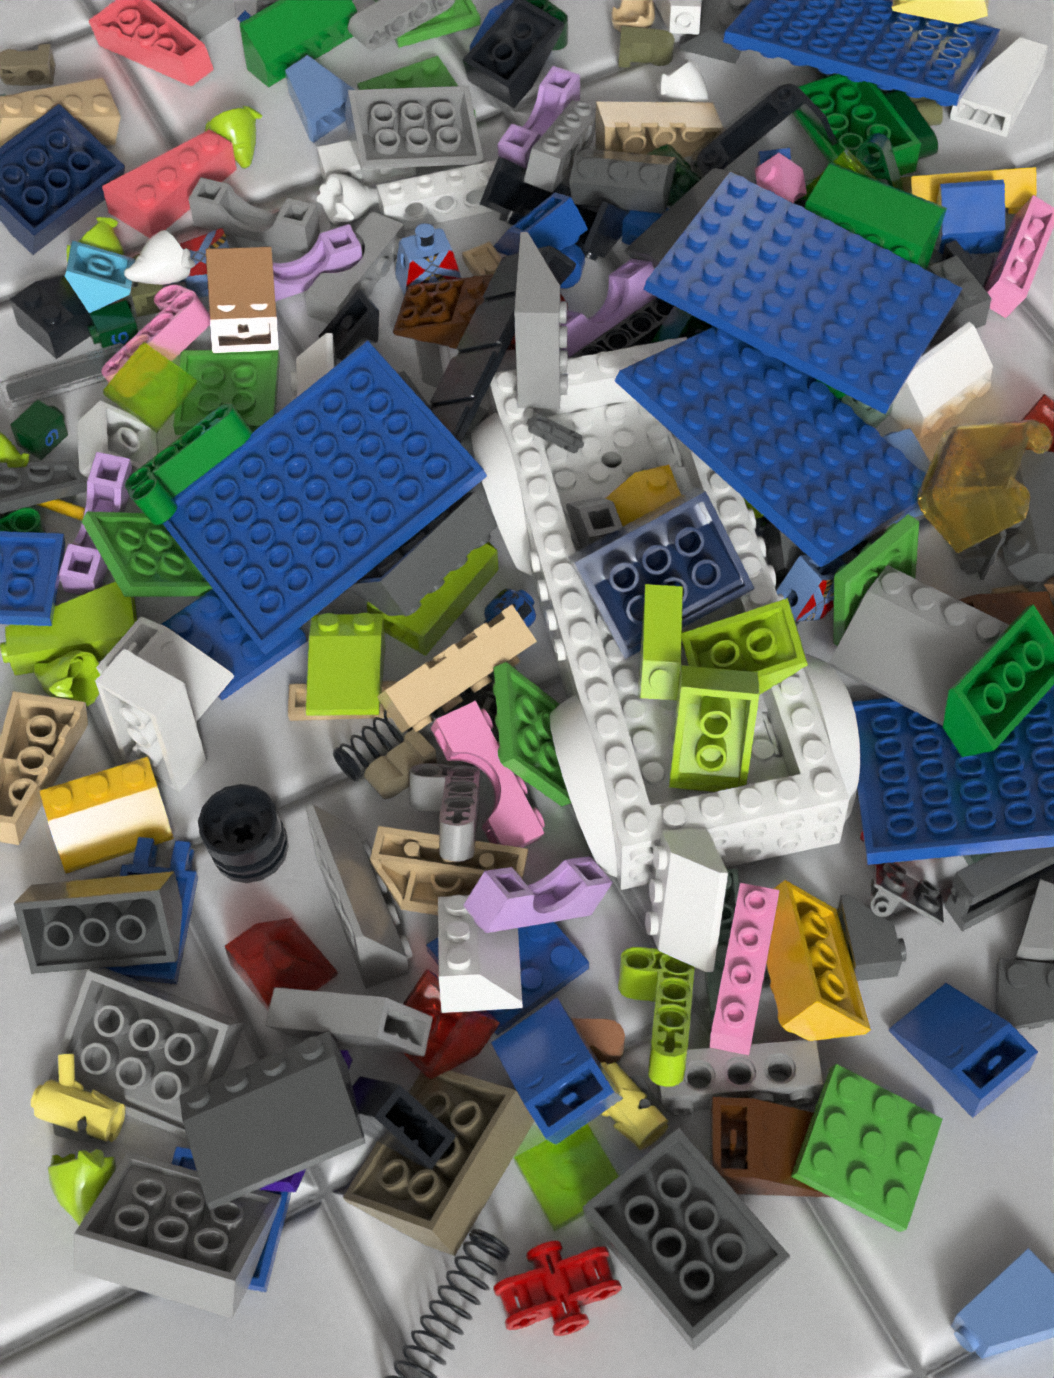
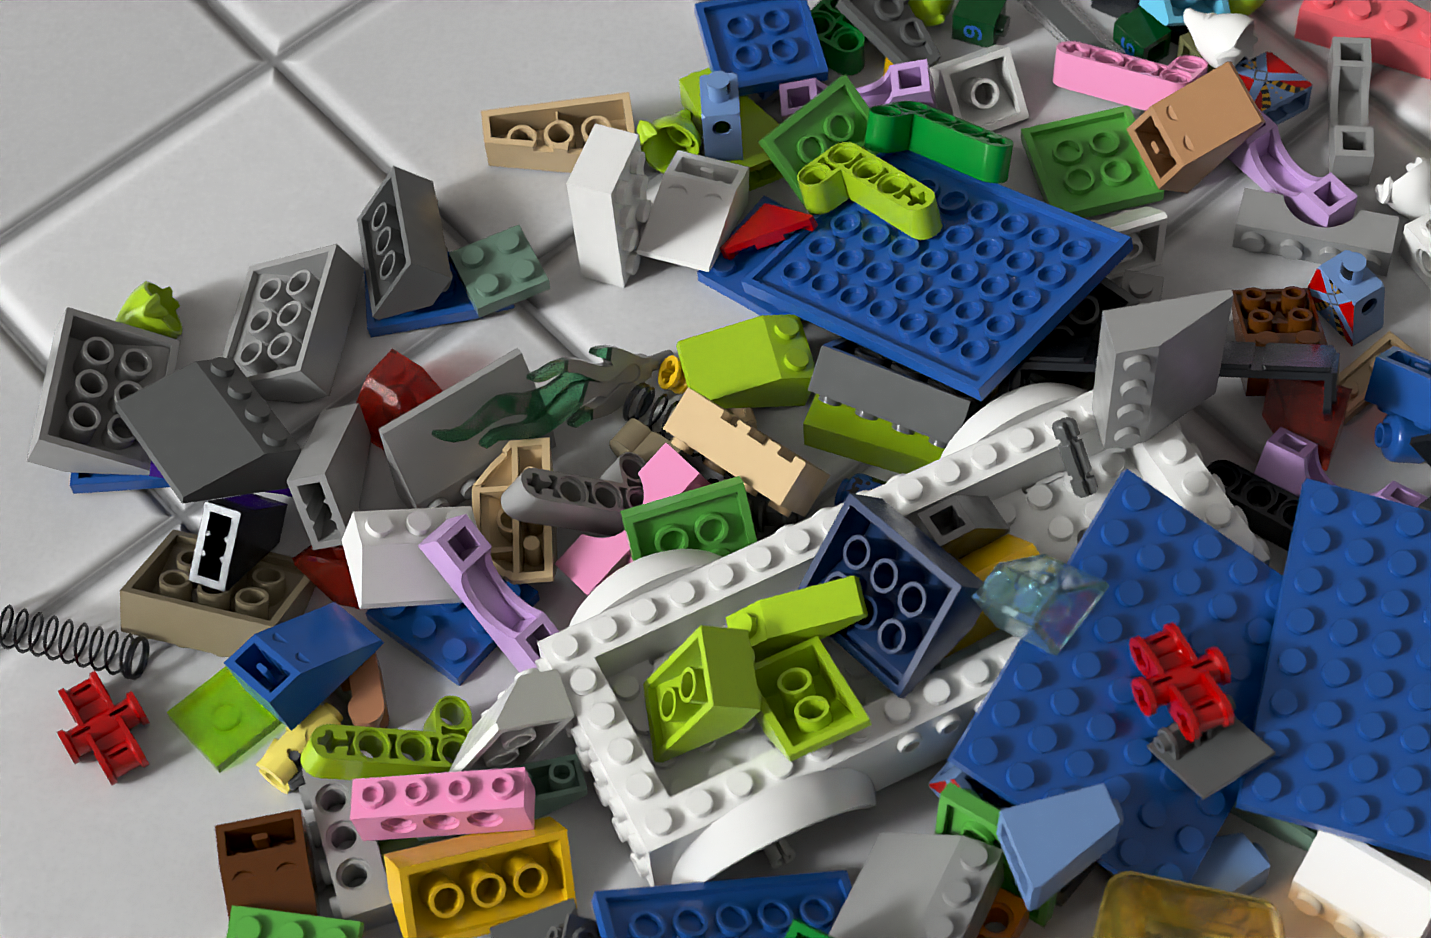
camera: 80 degrees right, 0 degrees up
light yellow piece [31,1054,125,1144] -> none
yellow slope [39,757,174,874] -> none
clear neon green tile [103,342,197,433] -> none
black wheel [198,784,289,883] -> none
black slope [318,289,379,360] -> none
dark grey slope [582,1127,790,1350] -> none
none -> clear green piece [432,345,675,449]
none -> sand green plate [449,225,551,318]
none -> yellow bush [658,355,688,394]
none -> medium blue torso [699,71,743,161]
none -> red tile [719,203,818,260]
none -> lime beam [797,142,942,240]
none -> clear light blue slope [972,554,1109,656]
none -> medium blue slope [996,783,1123,911]
none -> red axle [1129,622,1234,742]
none -> dark grey hinge [1147,694,1275,800]

